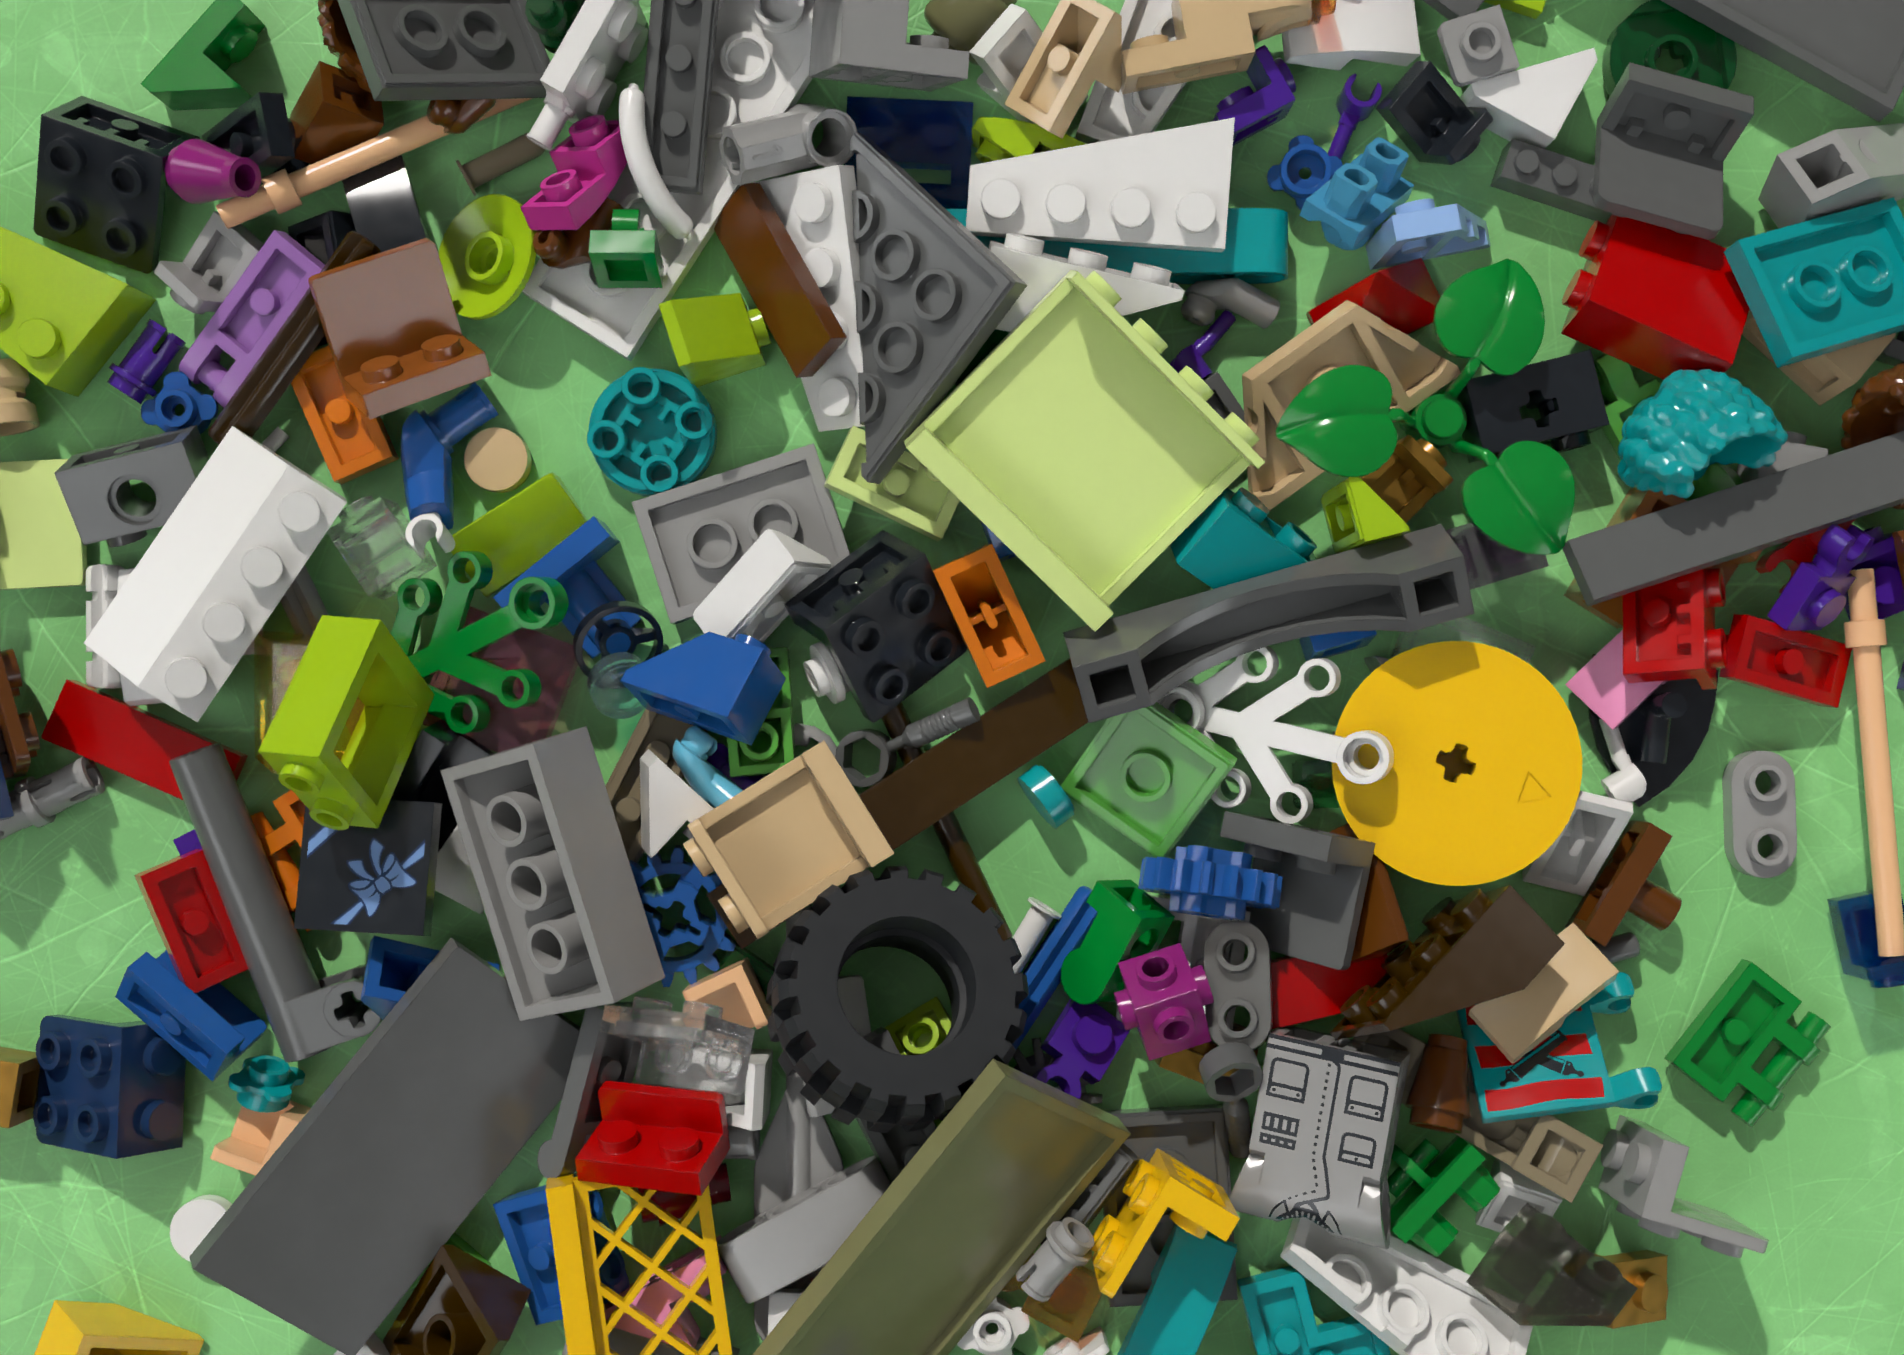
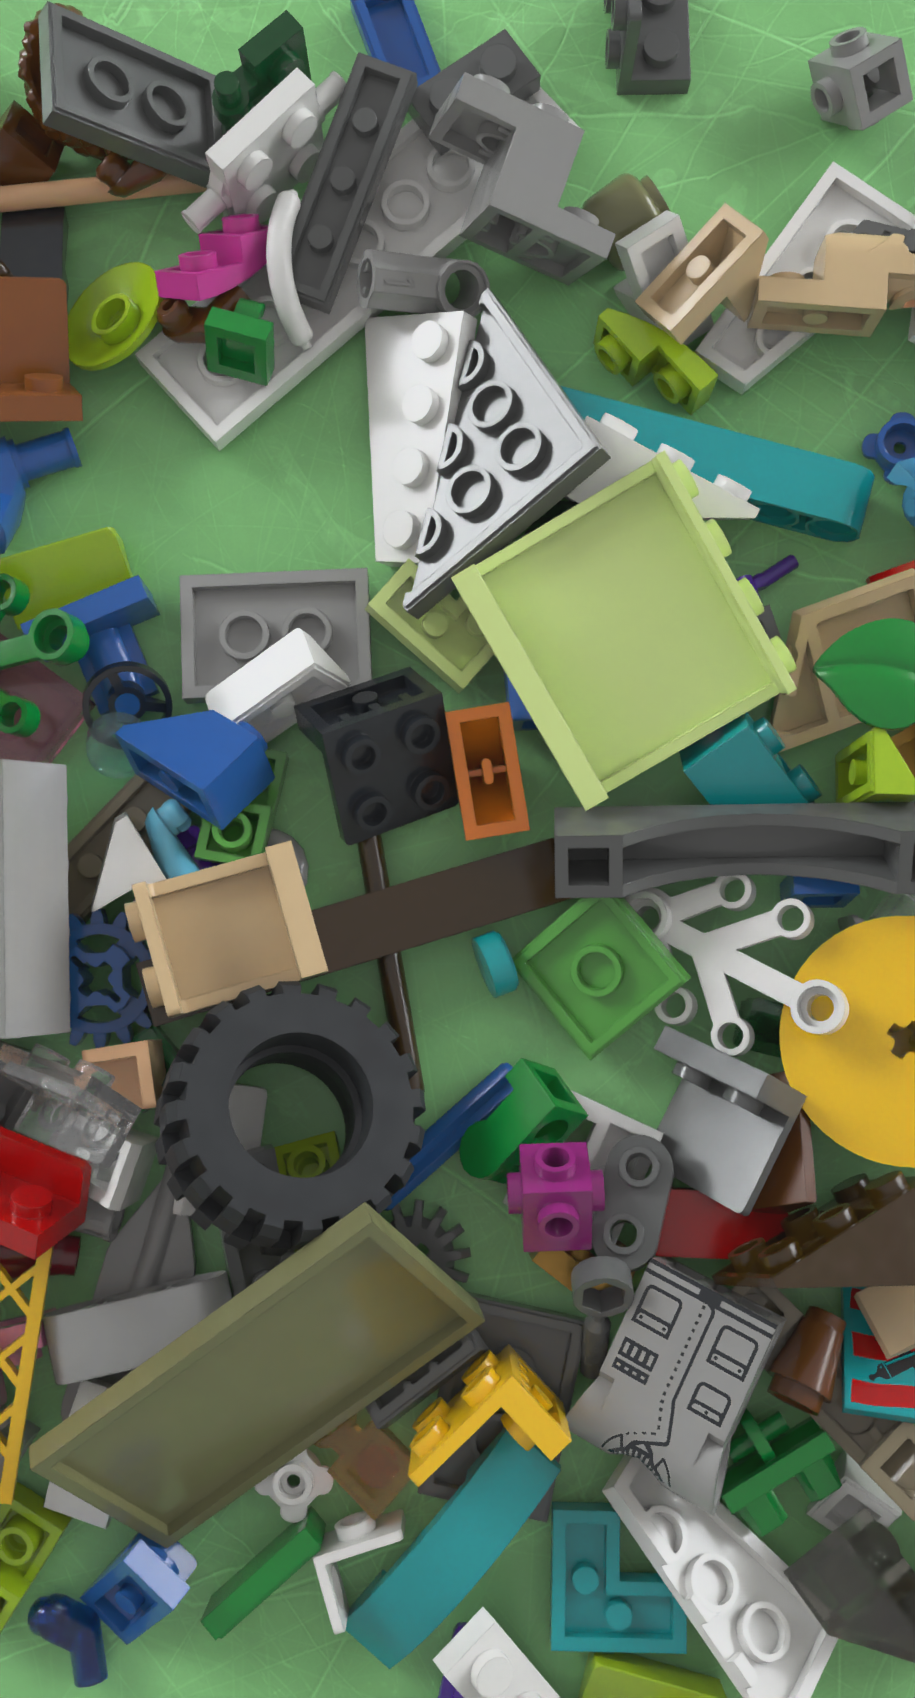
camera: 20 degrees right, 5 degrees down
dark tan piece [456,132,545,196] -> none
tan tile [464,427,532,493] -> none
teal tile [587,367,717,497] -> none
lime slope [658,293,772,387] -> none
reddish brown tile [714,183,847,378] -> none
white plate [803,642,850,704] -> none
dark grey piece [835,697,980,787] -> none
clear blue plate [844,96,973,209] -> none
white wing [966,117,1235,253] -> none
white piece [1012,897,1062,974] -> none
light grey pin [1016,1217,1095,1302] -> none
dark purple plate [1031,999,1131,1099] -> none
blue gear [1138,845,1283,921] -> none
light grey arm [1181,277,1280,329] -> none
dark purple bracket [1213,45,1296,146] -> none

